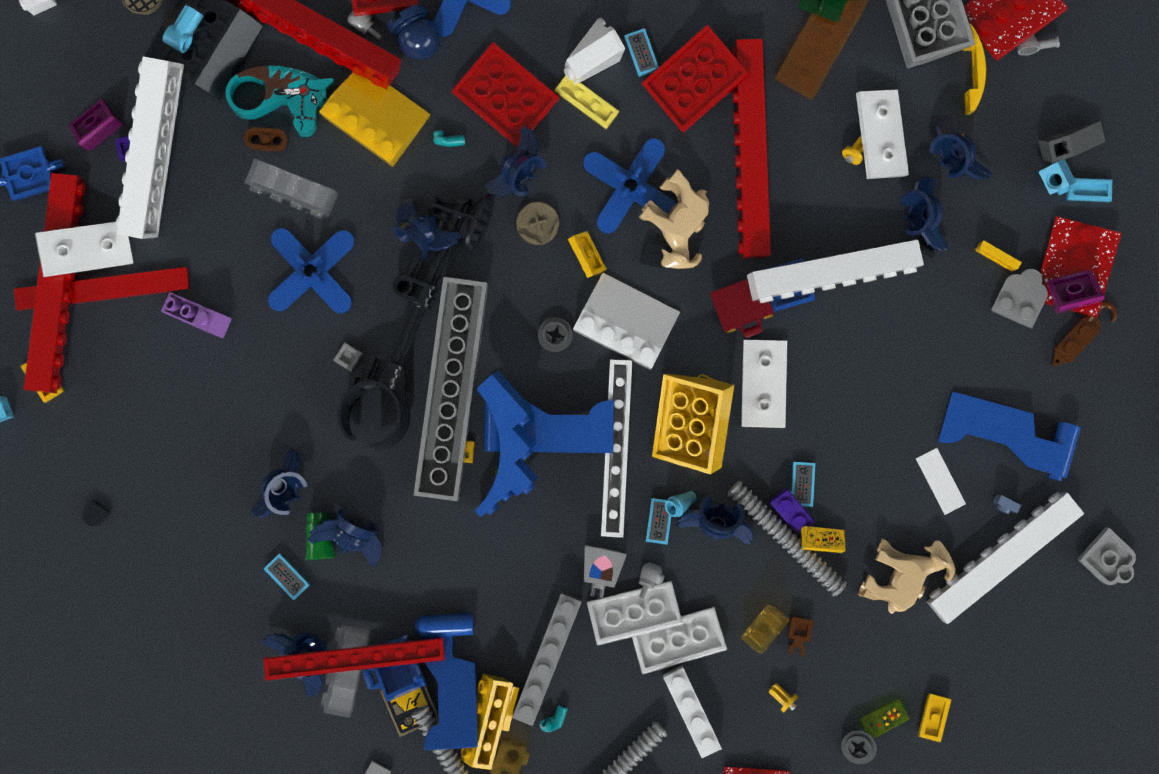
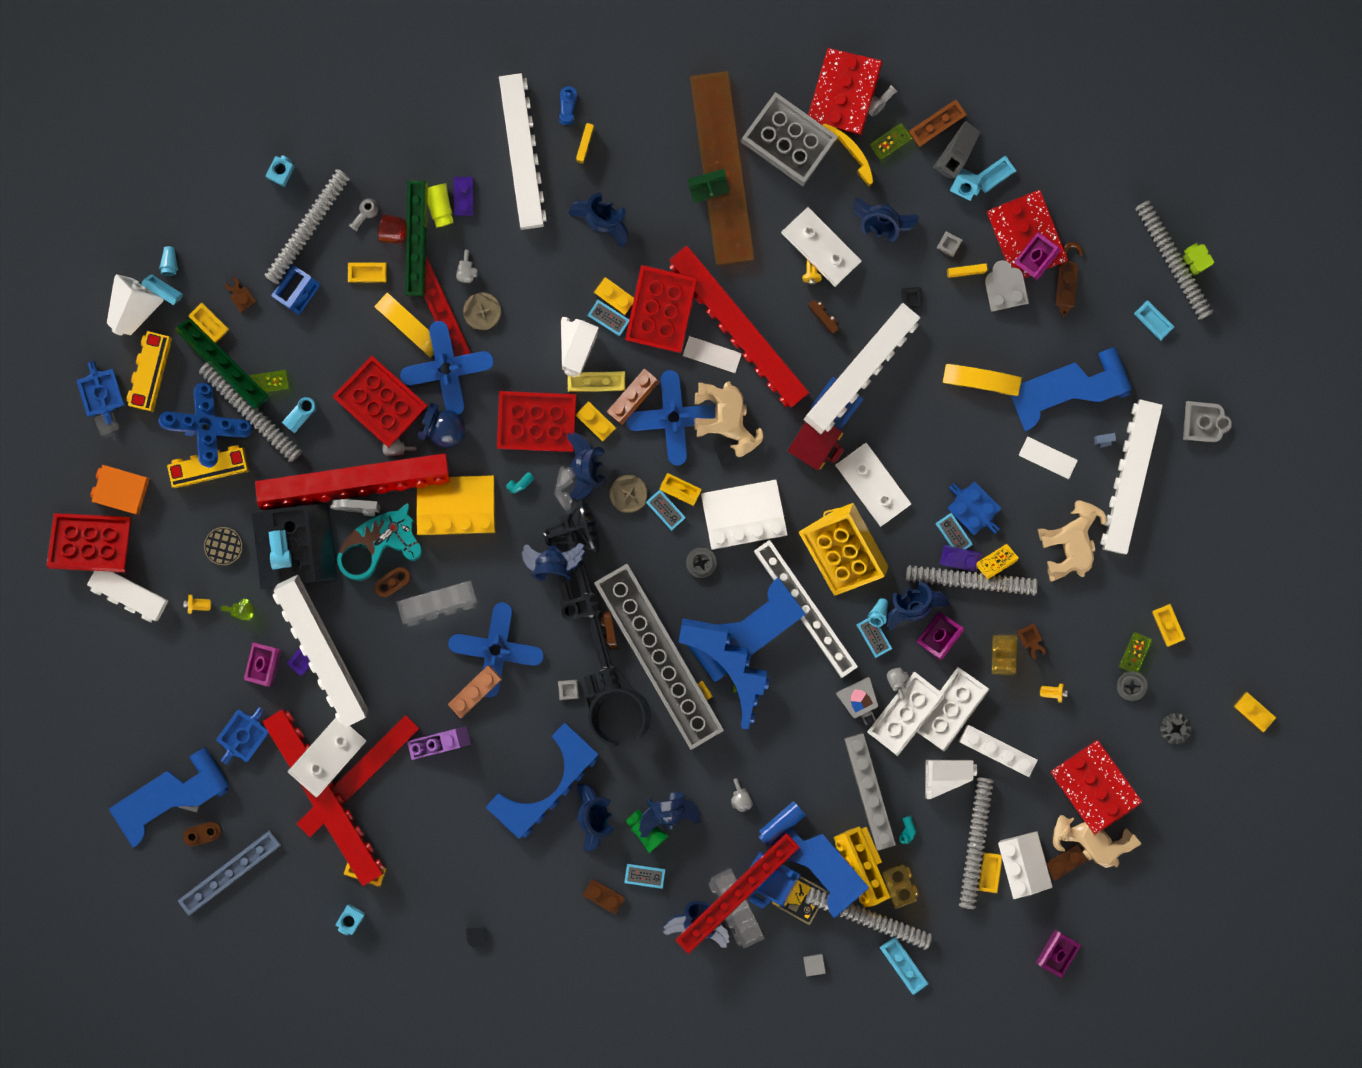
camera: 45 degrees left, 0 degrees up
dark blue helmet [900,176,948,251] -> none
none -> yellow piece [184,595,211,614]
none -> clear neon green piece [221,599,254,621]
none -> light grey plate [330,499,381,517]
none -> nougat plate [448,665,502,718]
none -> blue arch [486,722,599,839]
none -> clear slope [554,466,575,511]
none -> yellow plate [575,401,616,442]
none -> reddish brown plate [582,879,625,915]
none -> yellow plate [594,277,634,315]
none -> reddish brown plate [600,611,618,650]
none -> plate [607,369,659,425]
none -> tile [646,490,685,531]
none -> white sticker [683,336,742,373]
none -> light grey piece [731,778,753,812]
none -> reddish brown plate [808,300,839,335]
none -> clear neon green tile [870,123,912,161]
none -> dark orange plate [908,100,967,147]
none -> magenta slope [916,612,965,660]
none -> white slope [925,760,977,799]
none -> light grey tile [936,231,963,257]
none -> yellow slope [943,364,1022,396]
none -> blue plate [947,481,1001,535]
none -> medium azure tile [1134,300,1175,341]

